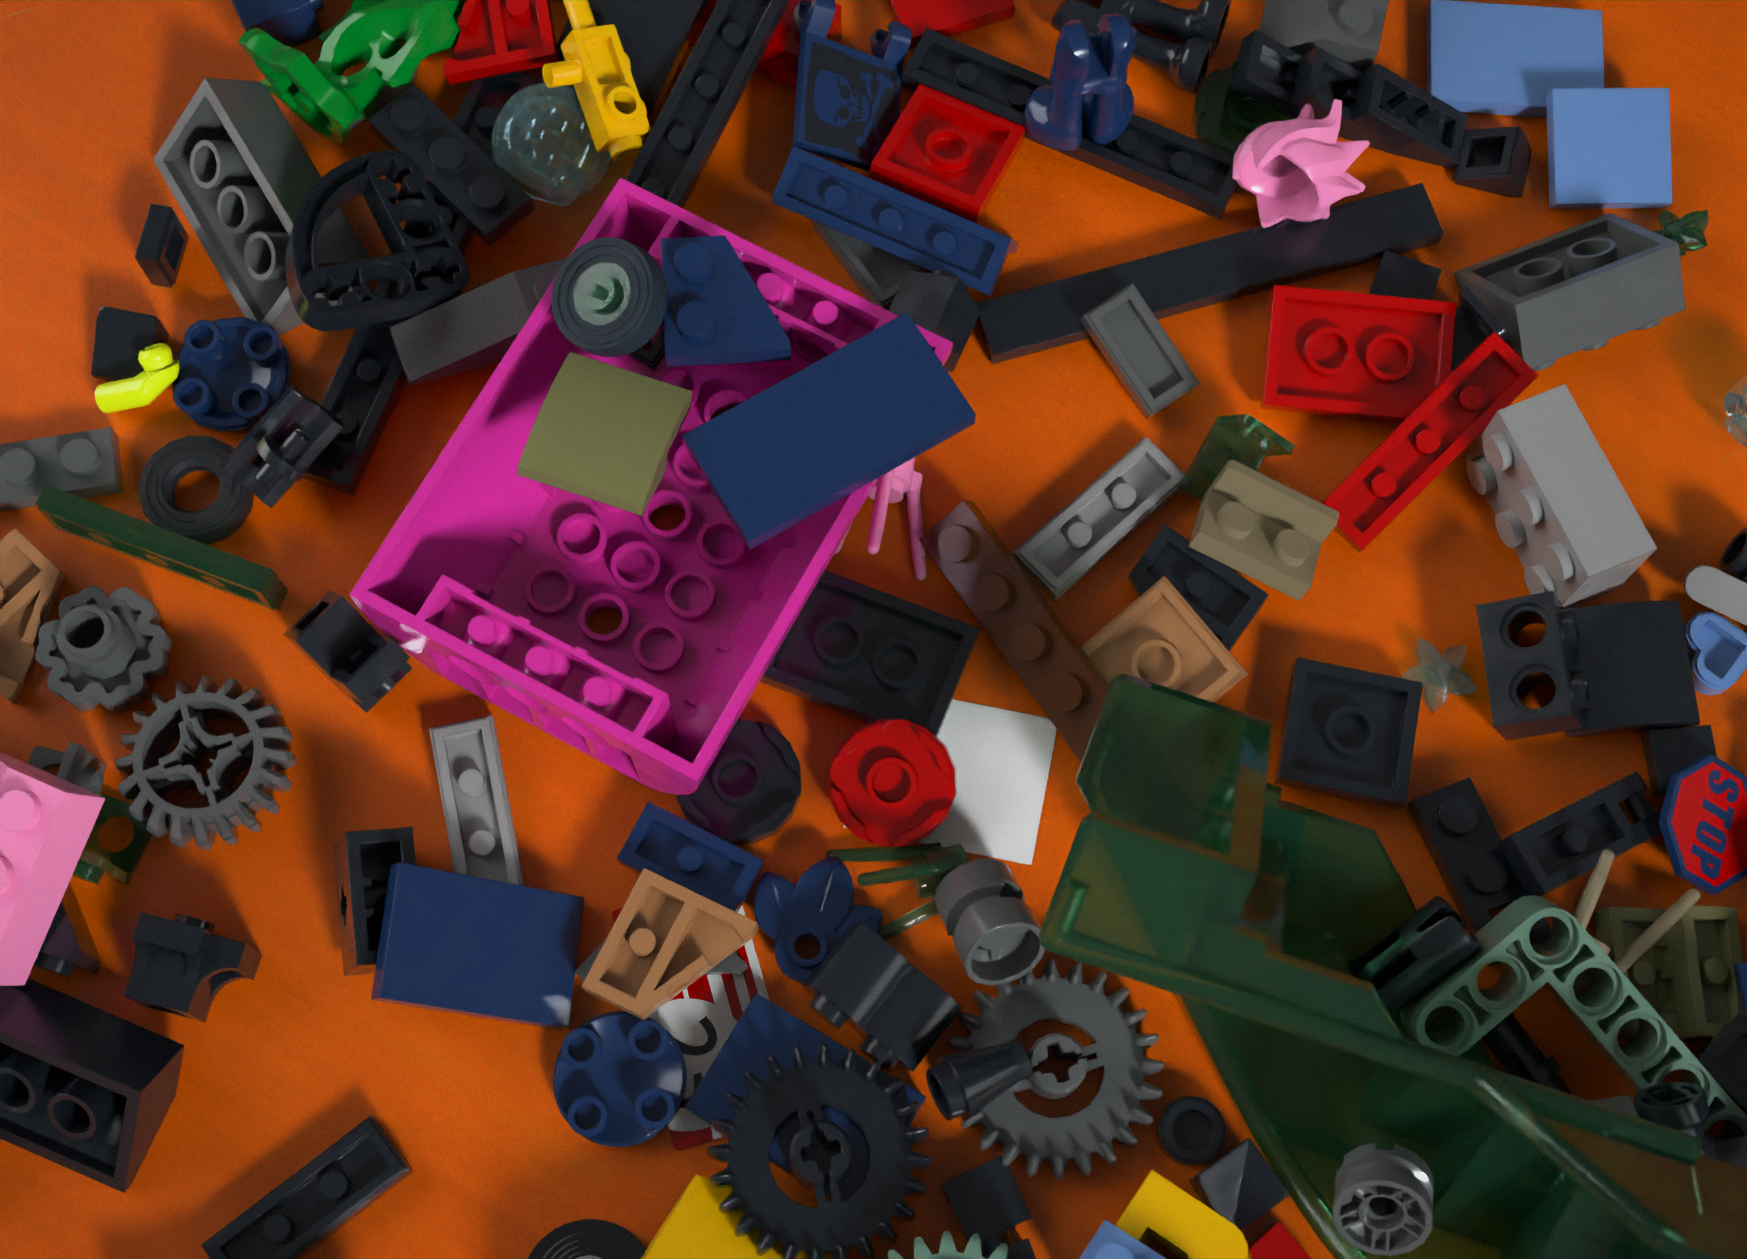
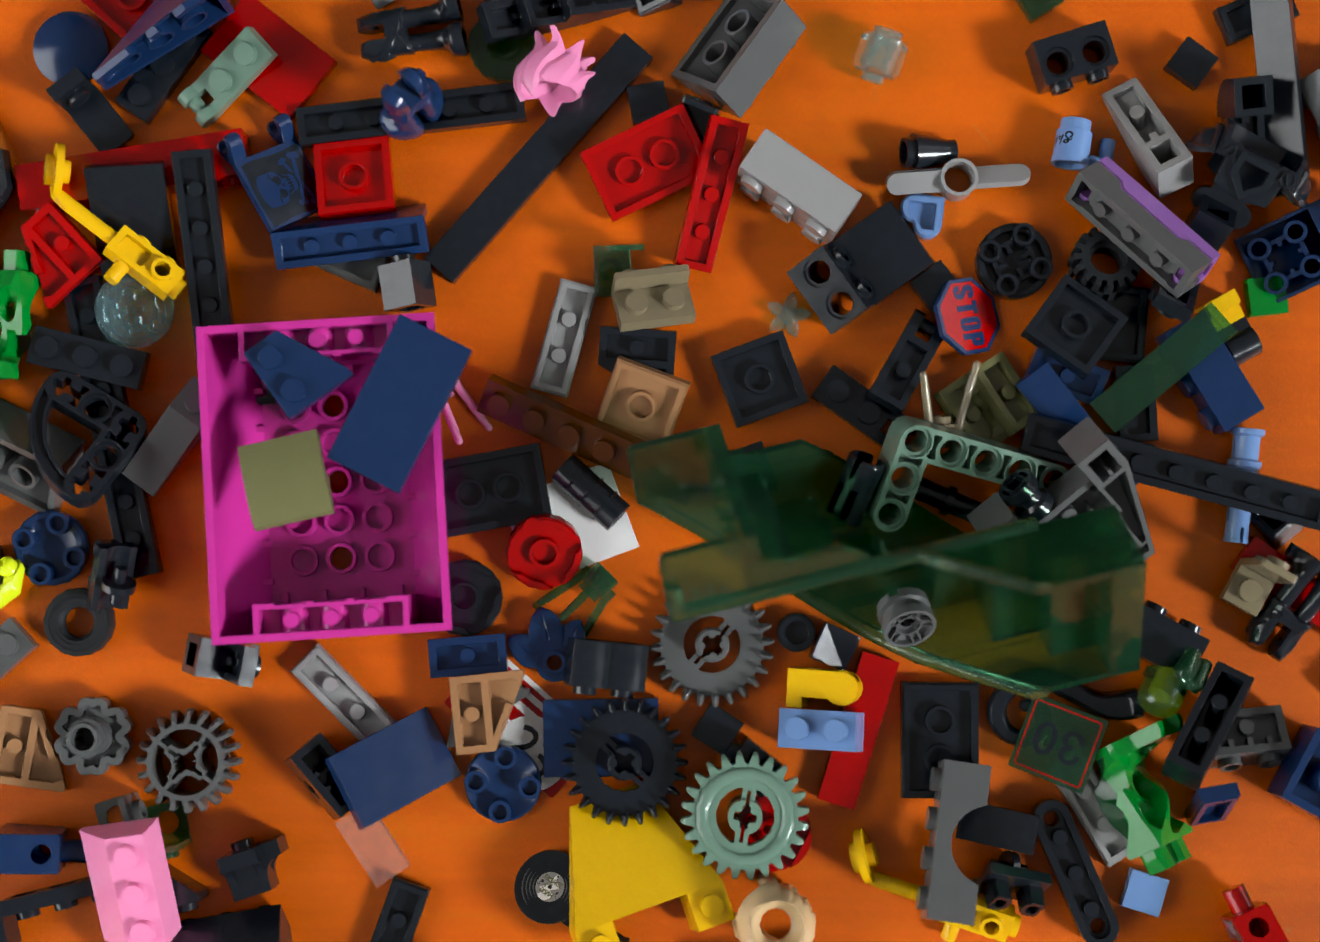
camera: 30 degrees left, 15 degrees up
clear green tile [35,485,288,610] -> none
black wheel [552,237,668,357] -> none
black cone [926,1038,1032,1121] -> none
dark grey wheel [934,858,1047,986] -> none
dark grey tile [1080,283,1200,419] -> none
none -> clear tile [334,812,411,888]
none -> black axle [552,454,630,530]

